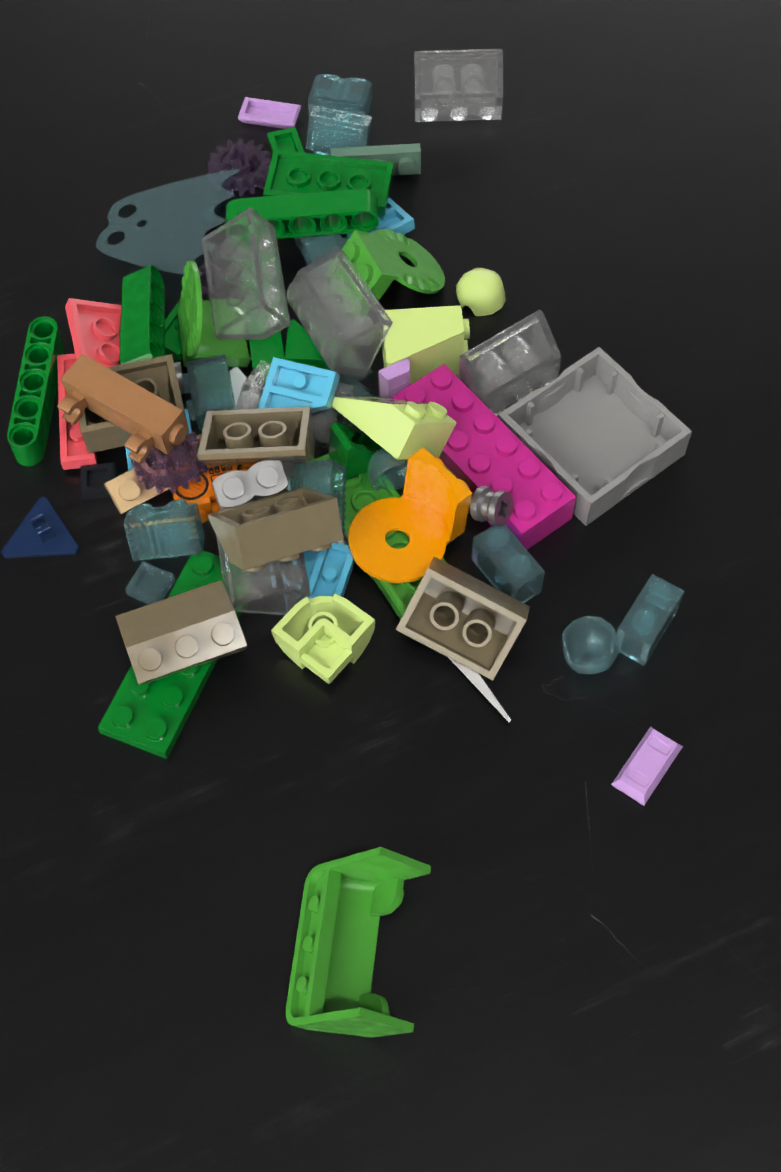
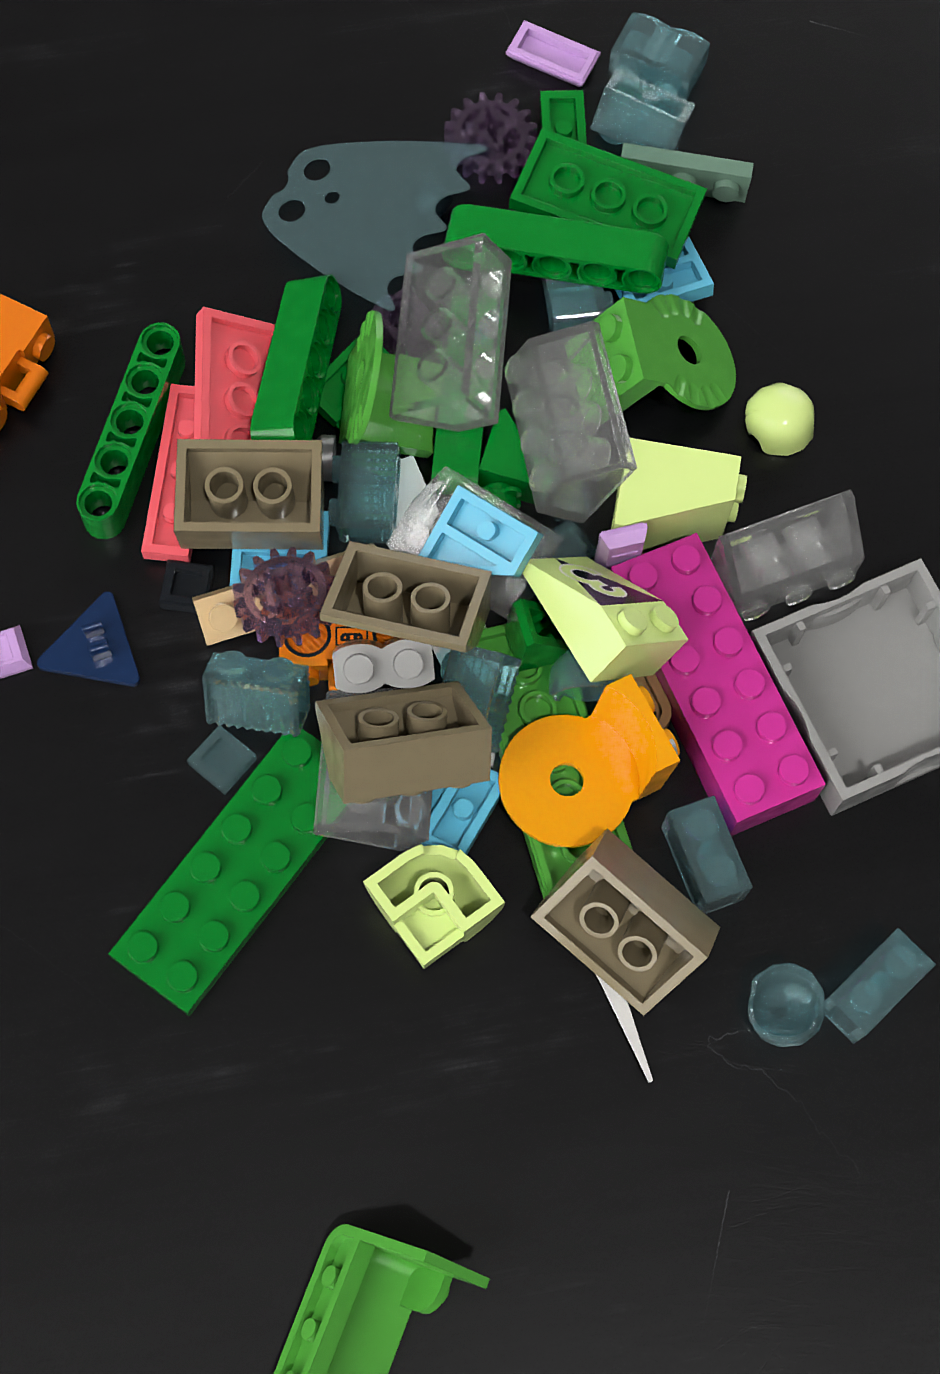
camera: 10 degrees right, 10 degrees up
medium nougat brick [57,354,189,463] -> none
dark tan slope [115,580,247,686] -> none
clear slope [413,49,503,122] -> none
flat silver wheel [470,486,513,526] -> none
lavender tile [611,727,683,806] -> none

